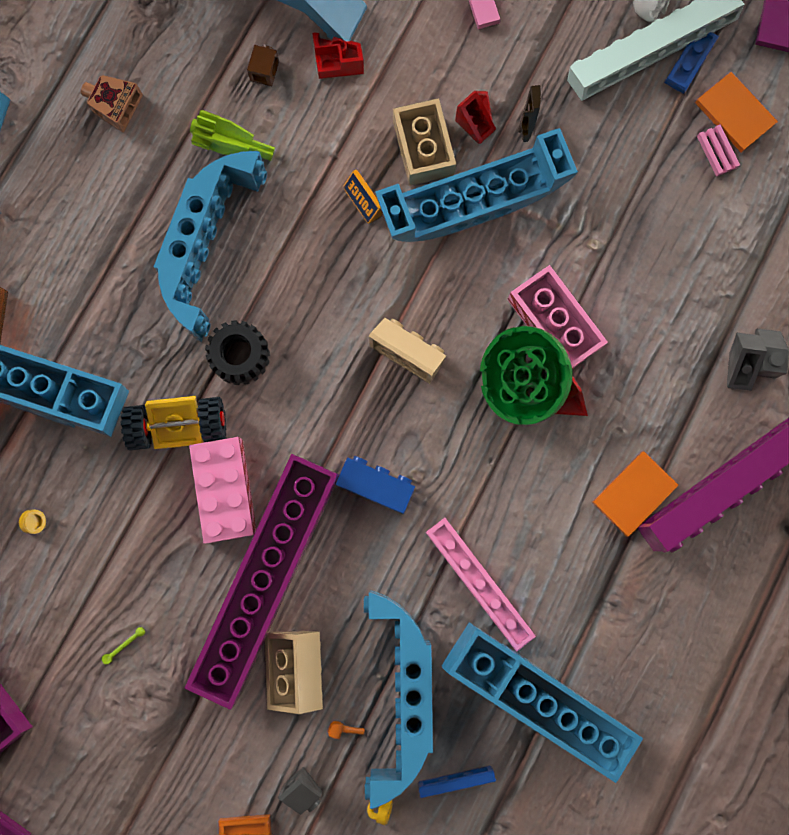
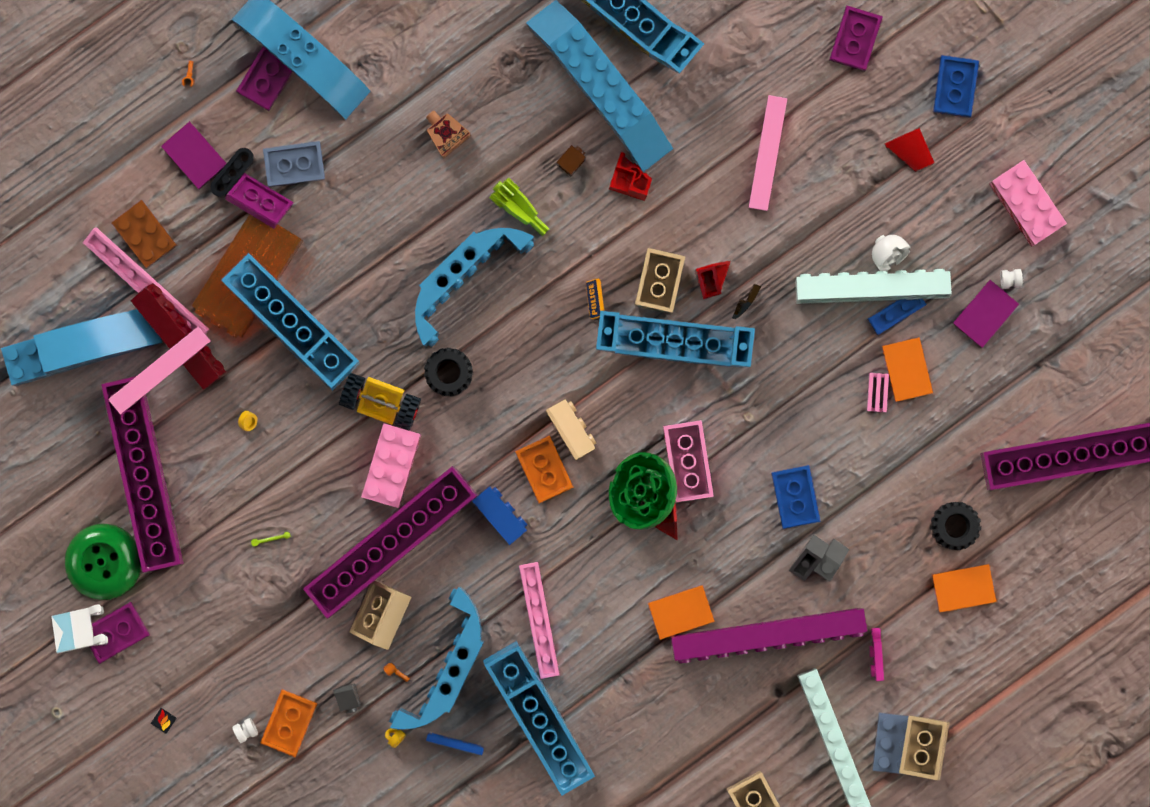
camera: 30 degrees right, 5 degrees up
none -> orange tile [515,435,574,503]
none -> blue tile [771,465,821,529]

